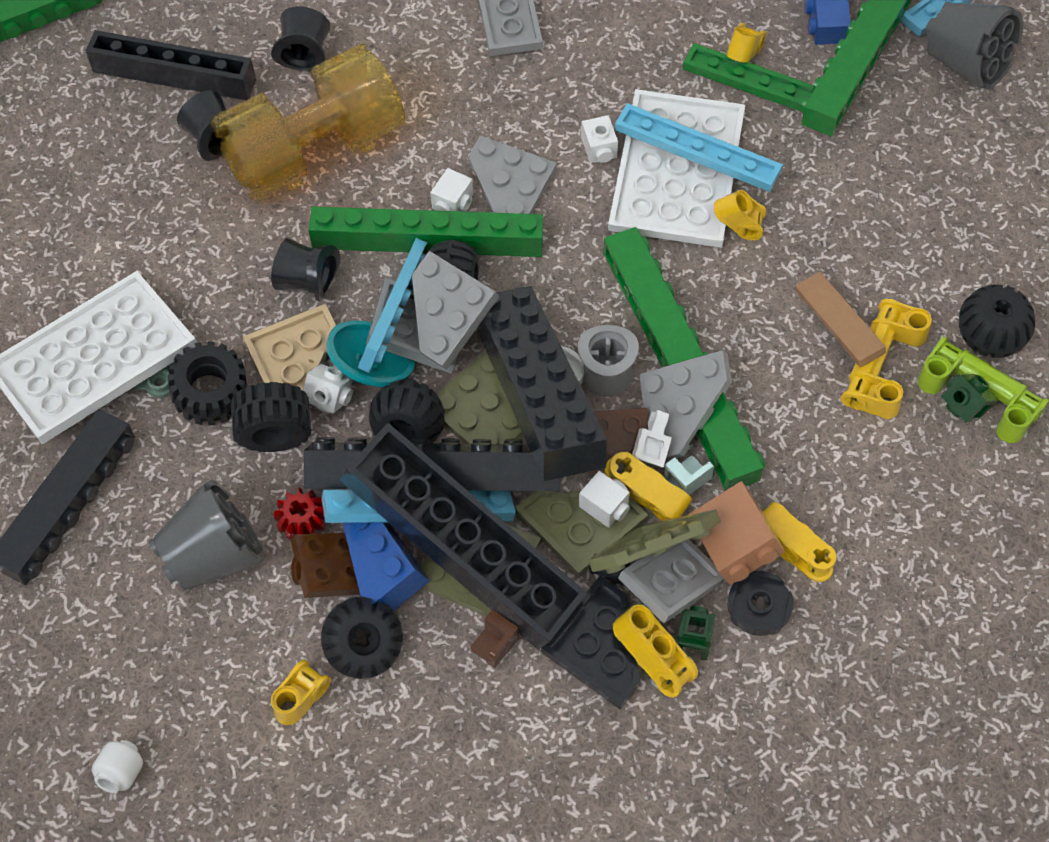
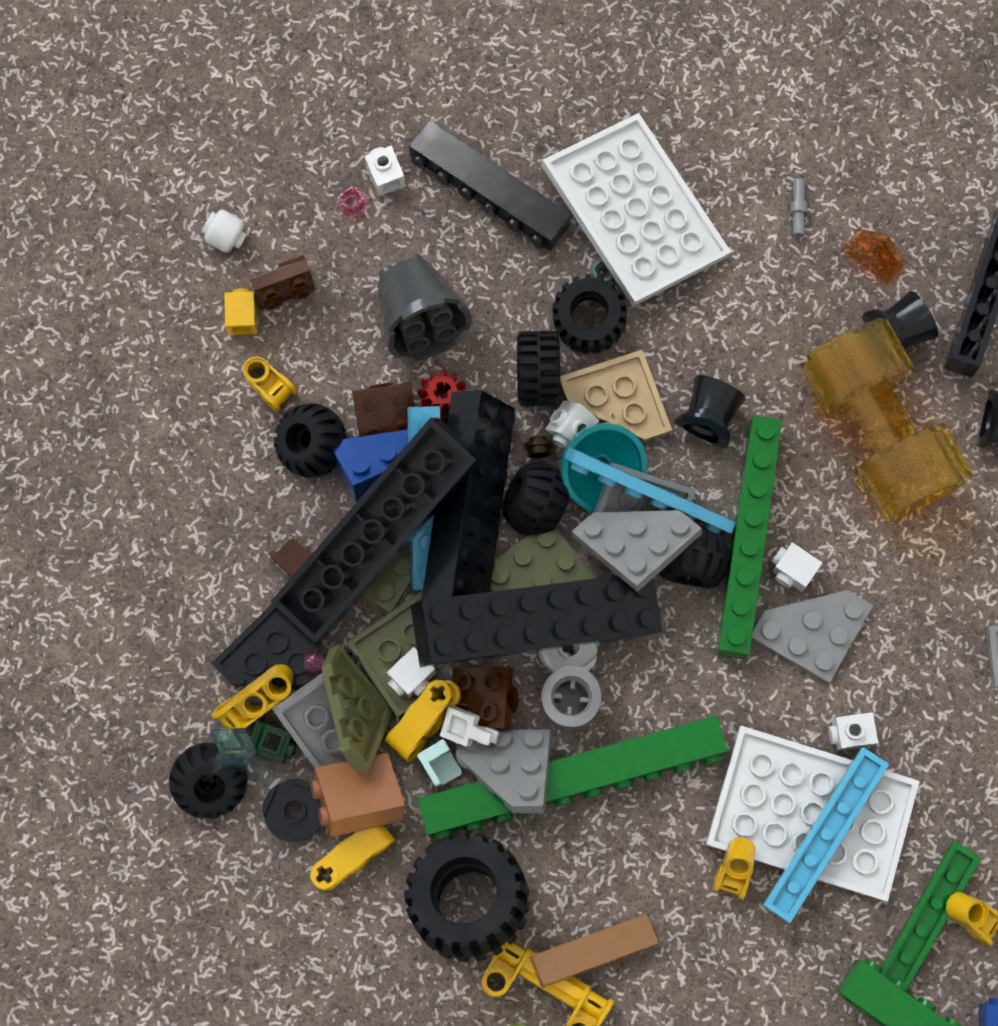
camera: 95 degrees right, 15 degrees up
none -> black wheel [169,742,247,819]
none -> clear light blue panel [210,728,256,773]
none -> yellow brick [224,288,258,335]
none -> reddish brown plate [250,255,315,310]
none -> clear pink plate [304,647,327,677]
none -> clear pink plate [338,187,367,216]
none -> white brick [364,146,405,196]
none -> black tyre [404,833,530,962]
none -> dark brown plate [524,436,554,459]
none -> light grey bar [790,179,808,237]
none -> clear orange slope [841,228,906,285]

